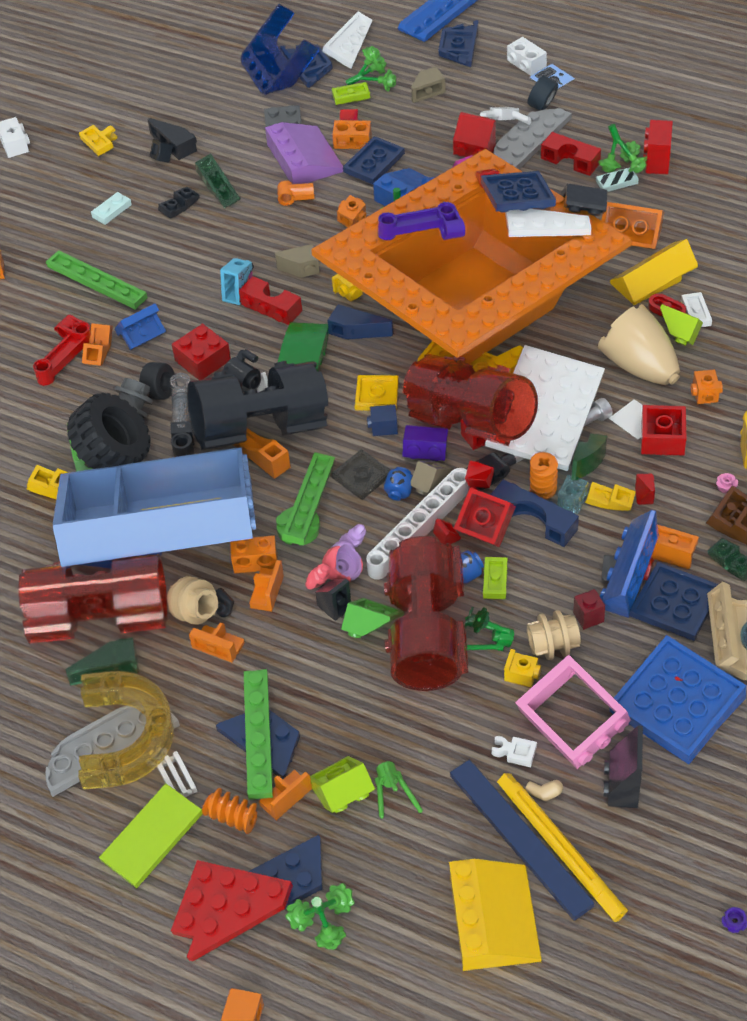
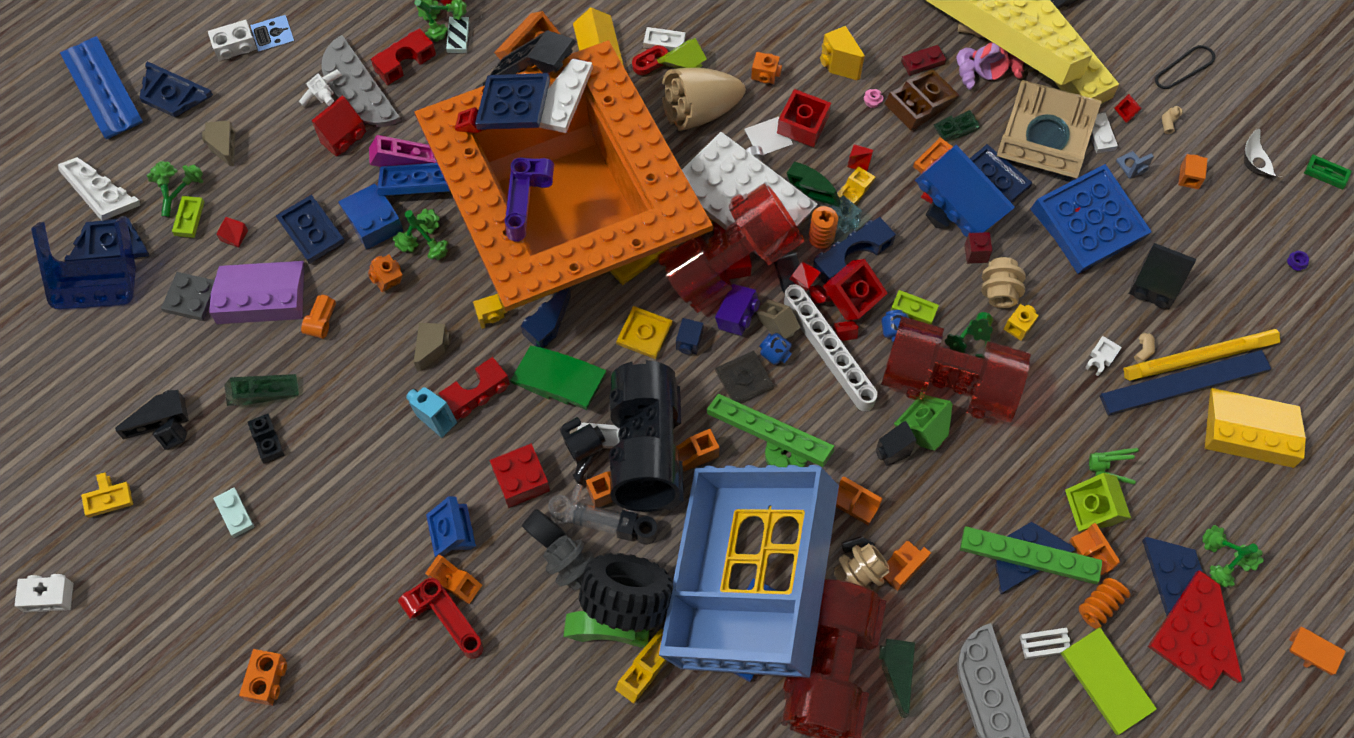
camera: 75 degrees left, 15 degrees up
bright green plate [46,250,148,309] -> none
clear yellow piece [79,671,174,790] -> none
hair [305,524,366,590] -> none
orange brick [332,120,372,149] -> none
bright pink window [515,655,631,769] -> none
black wheel [527,76,558,111] -> none

